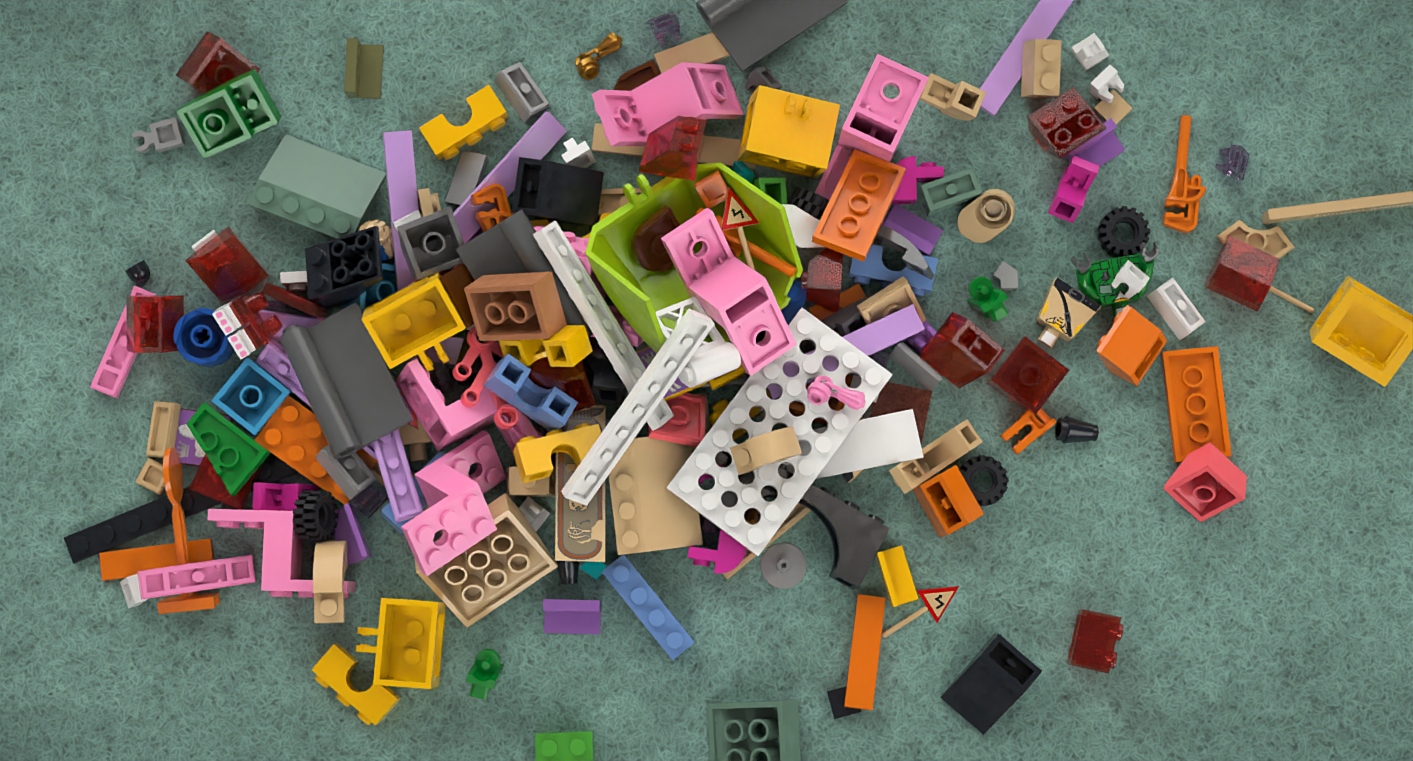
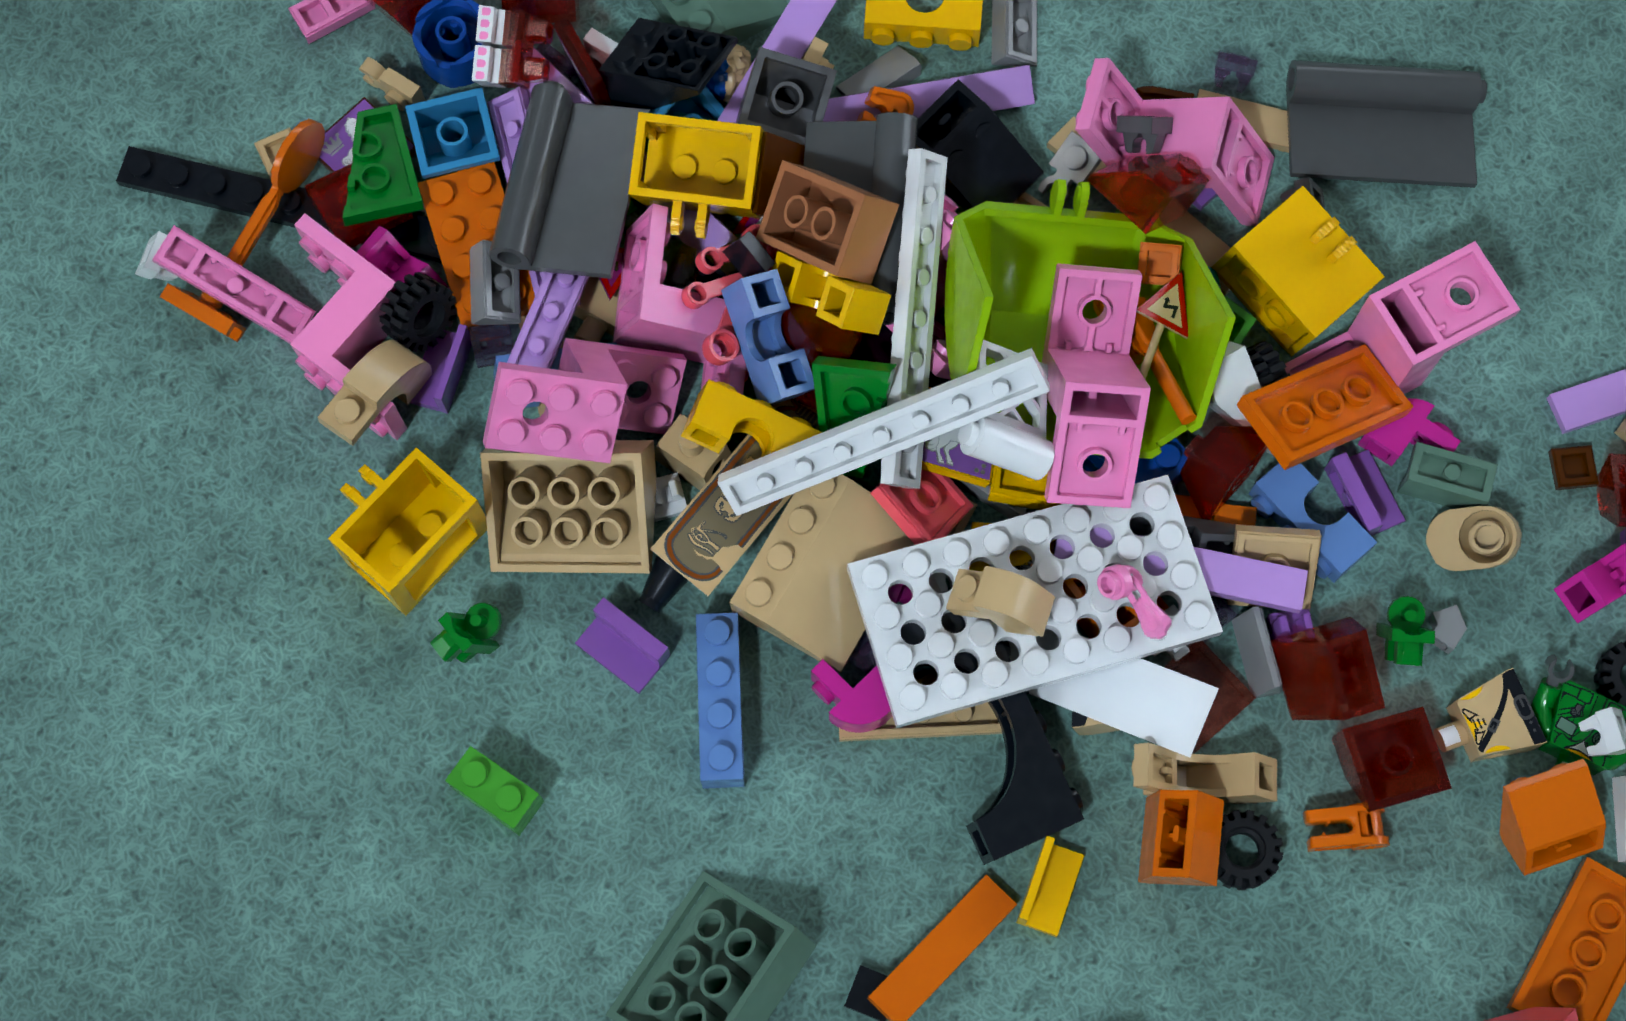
camera: 35 degrees right, 10 degrees down
orange tile [99,539,214,581] -> none
tan tile [146,401,181,458] -> none
yellow arch [312,643,401,725] -> none
white tile [561,138,596,168] -> none
pearl gold piece [575,32,623,80] -> none
teal piece [580,561,607,580] -> none
reddish brown tile [631,205,694,272] -> none
light grey piece [760,543,807,589] -> none
dark grey slope [875,225,934,280] -> none
piece [882,586,959,638] -> none
tan brick [919,73,986,121] -> none
black cone [1055,416,1099,444] -> none
none -> tan plate [359,57,425,111]
none -> black tile [722,231,776,277]
none -> green wing [812,356,897,478]
none -> light grey plate [1038,131,1102,203]
none -> dark grey tile [1116,116,1173,154]
none -> reddish brown tile [1548,445,1599,490]

